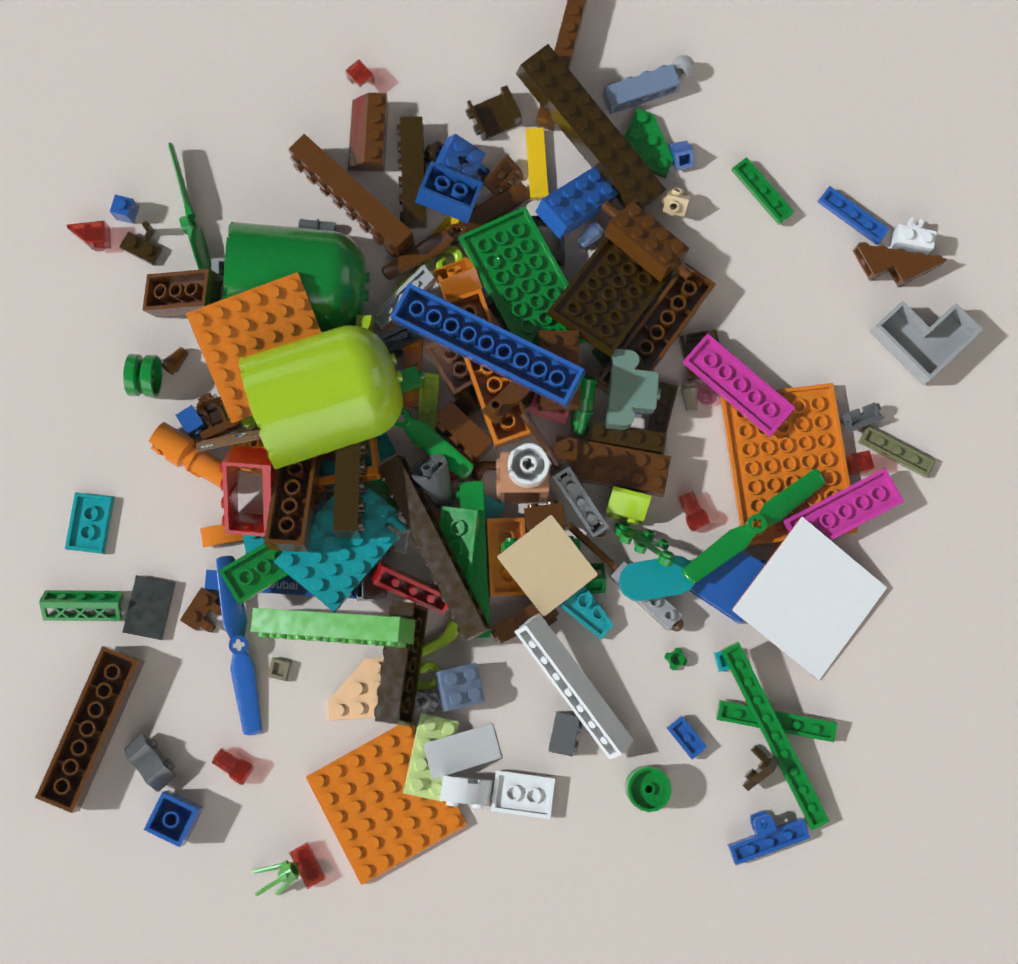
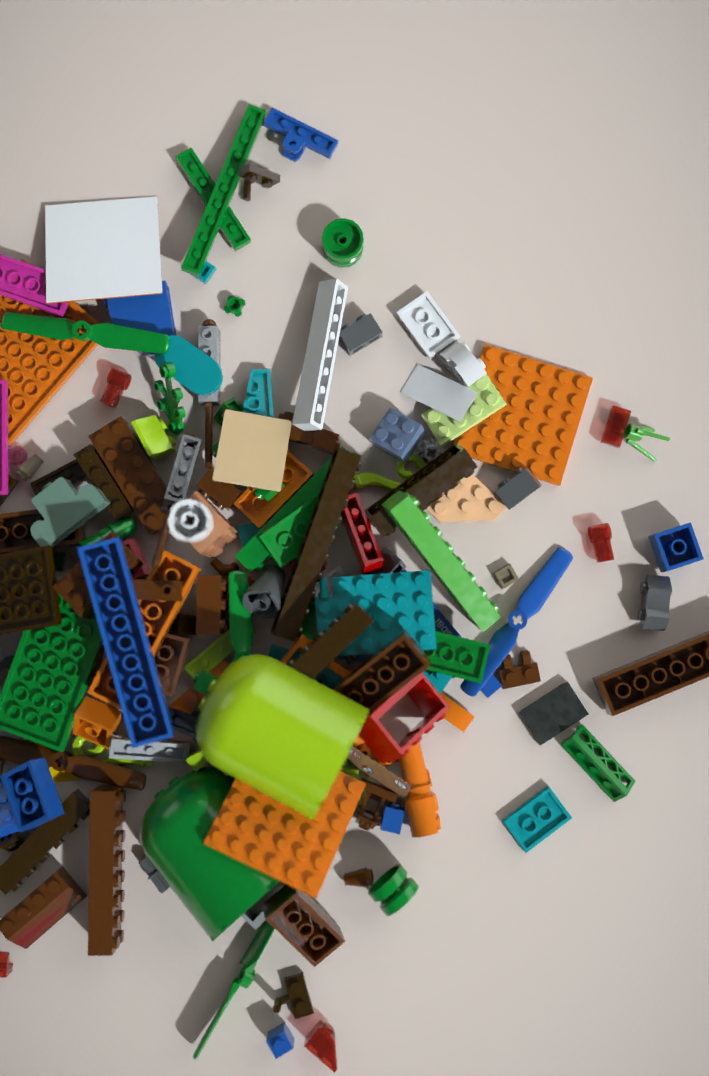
camera: 130 degrees left, 5 degrees up
blue plate [666,716,707,760] -> none
none -> dark grey brick [495,467,542,510]

